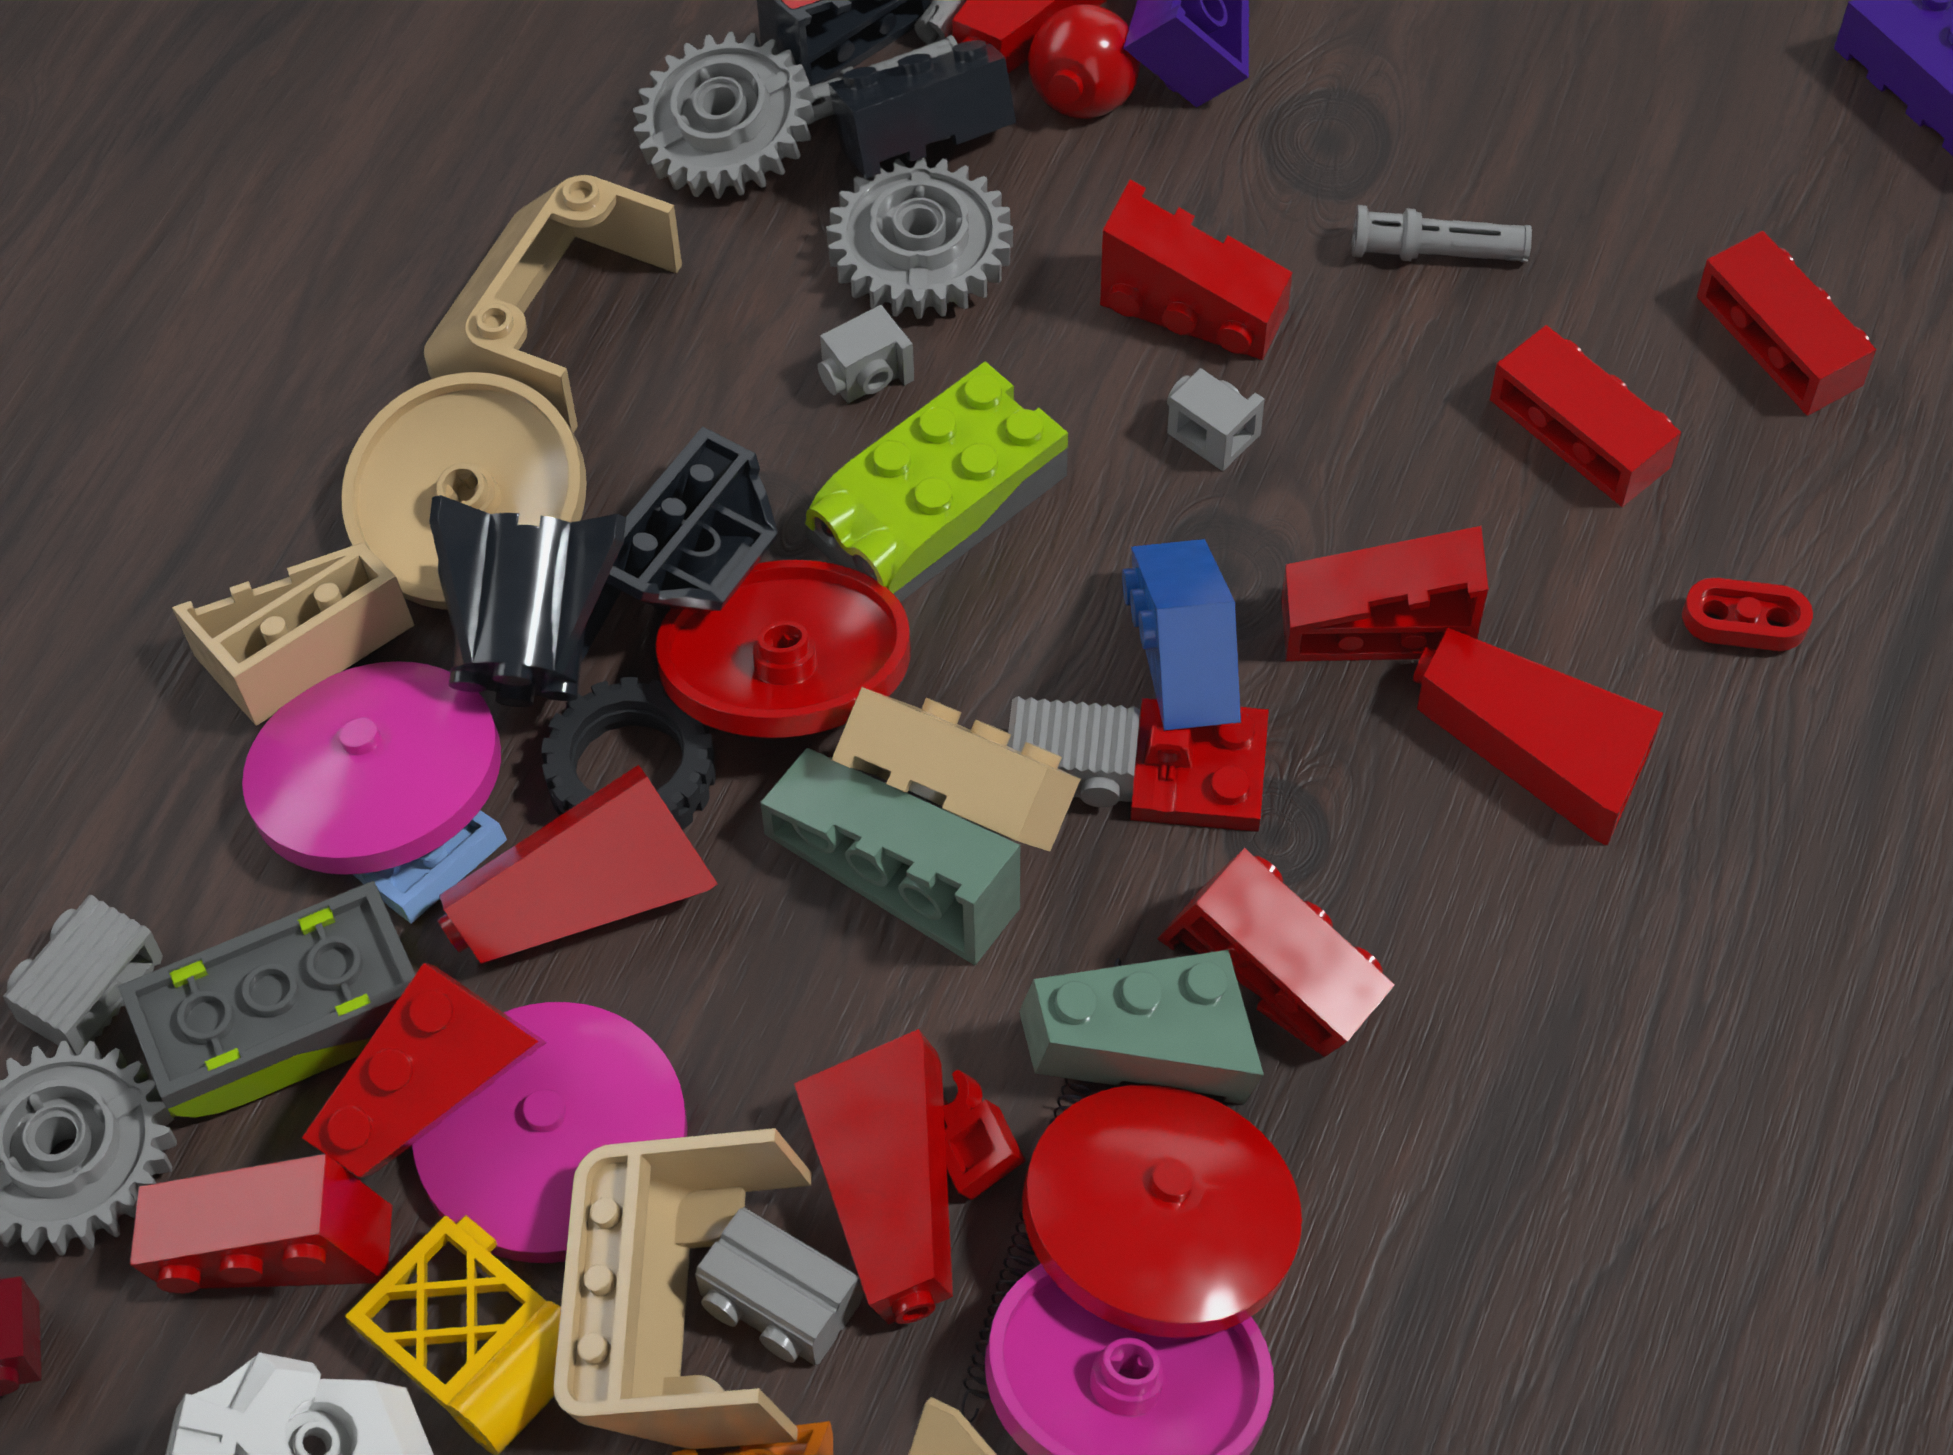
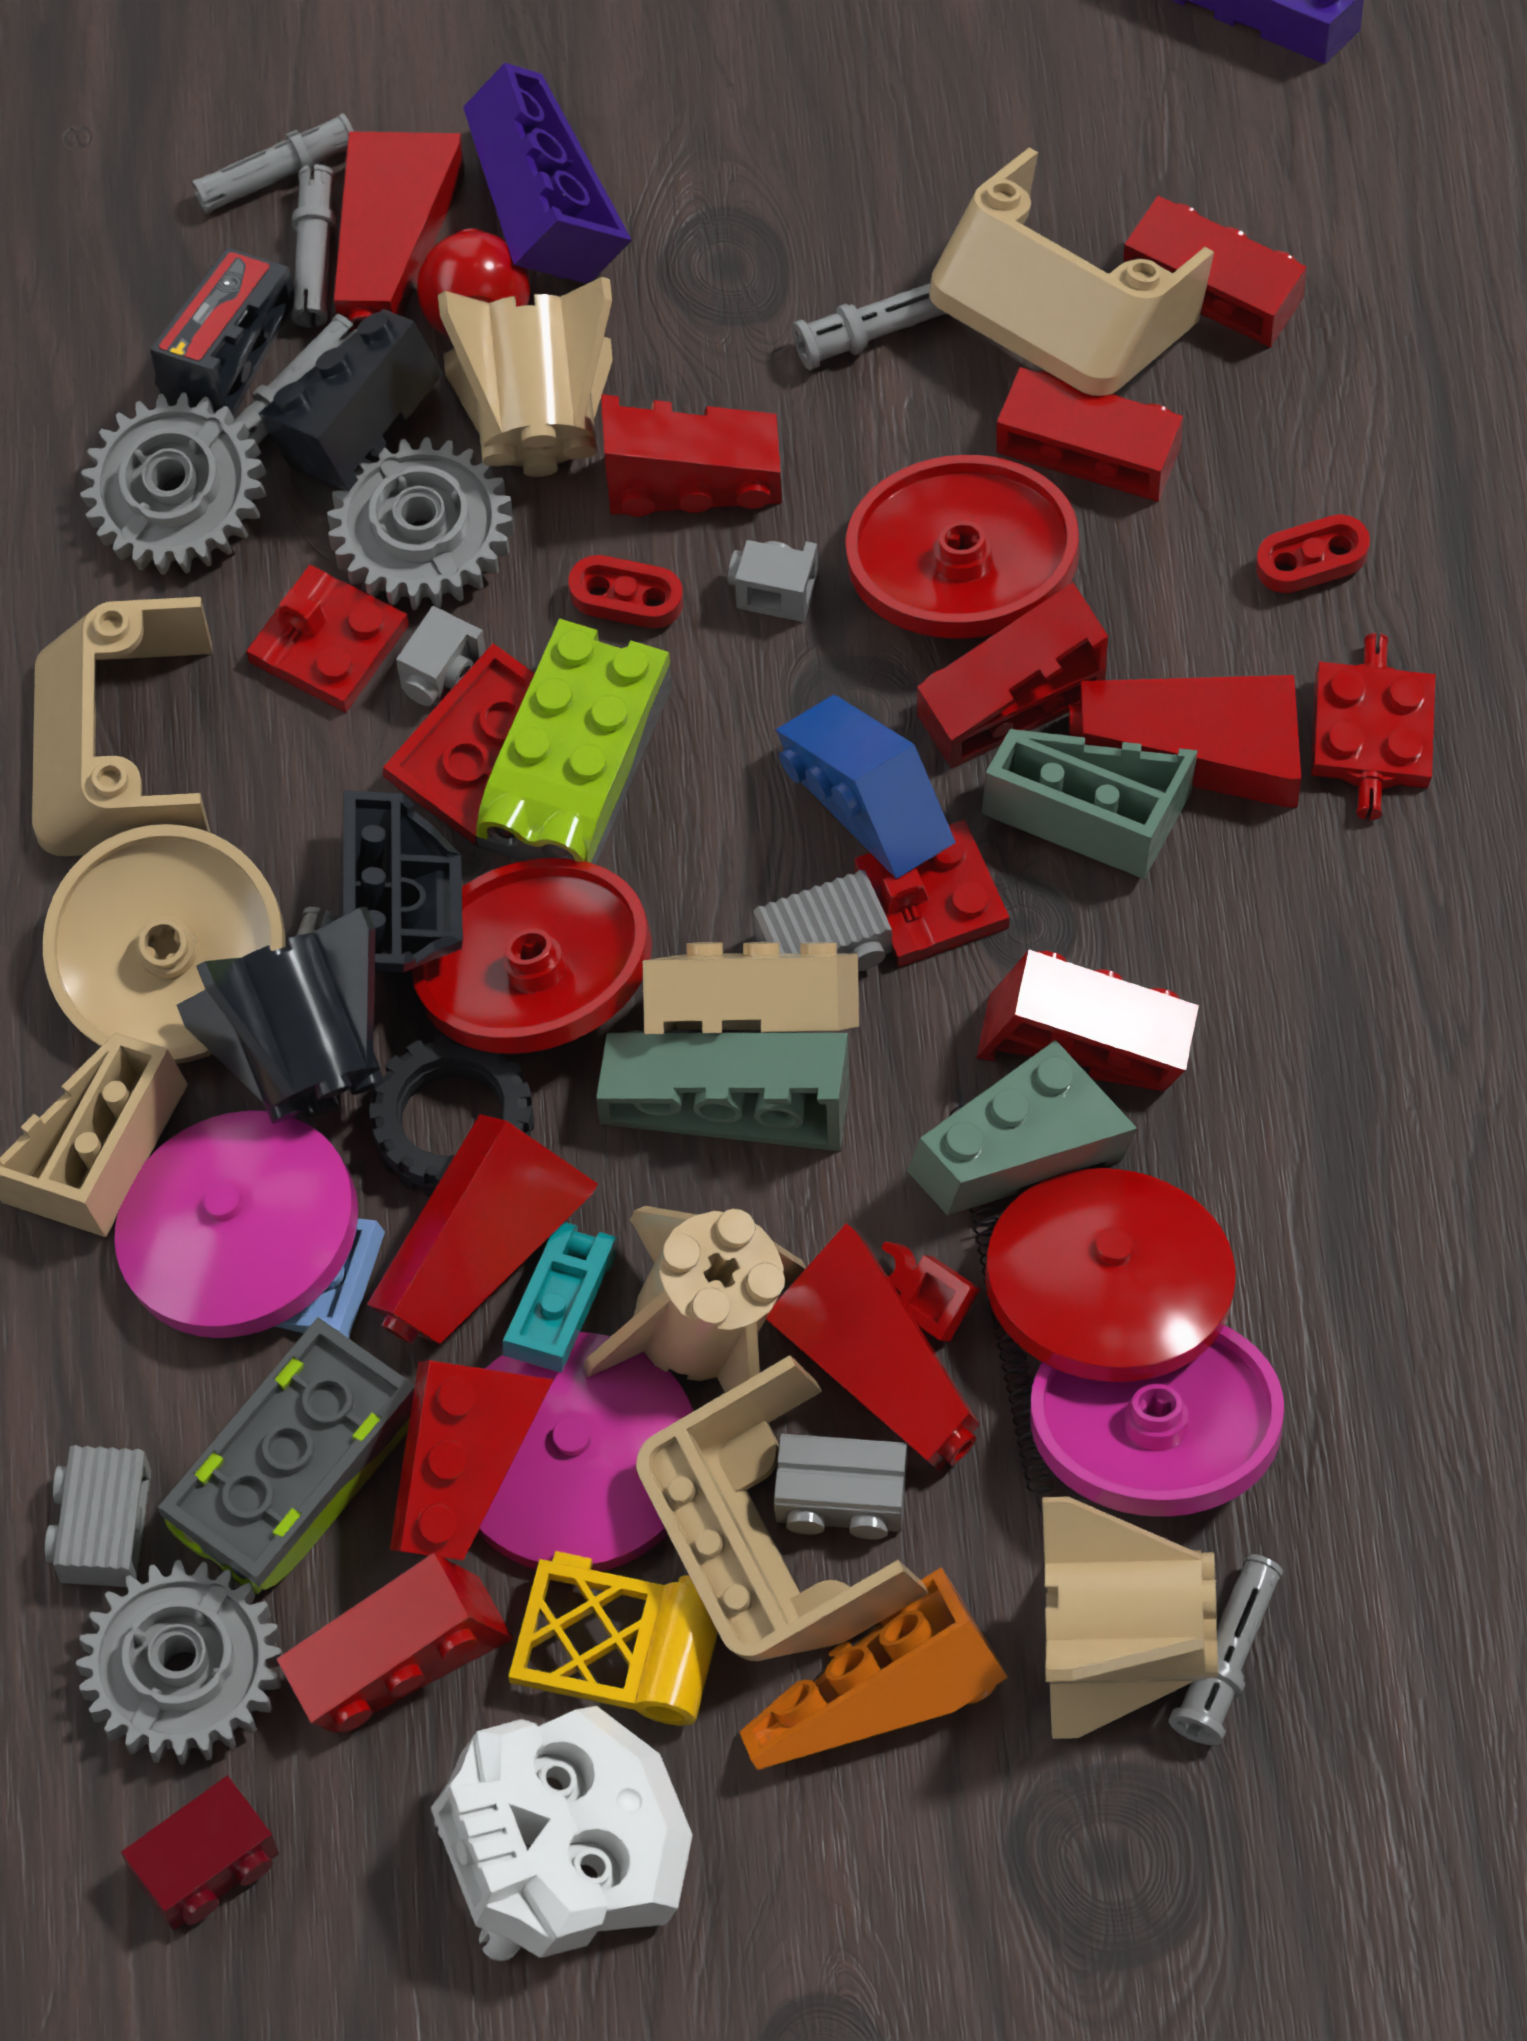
camera: 25 degrees left, 5 degrees up
none -> red hinge [246,564,409,713]
none -> red wing [382,643,535,845]
none -> tan brick [438,277,613,477]
none -> teal plate [503,1222,619,1373]
none -> red plate [568,555,684,628]
none -> tan brick [583,1206,806,1393]
none -> red dish [846,455,1079,639]
none -> tan windscreen [929,147,1214,396]
none -> sand green wedge [981,729,1198,879]
none -> red plate [1311,633,1436,820]

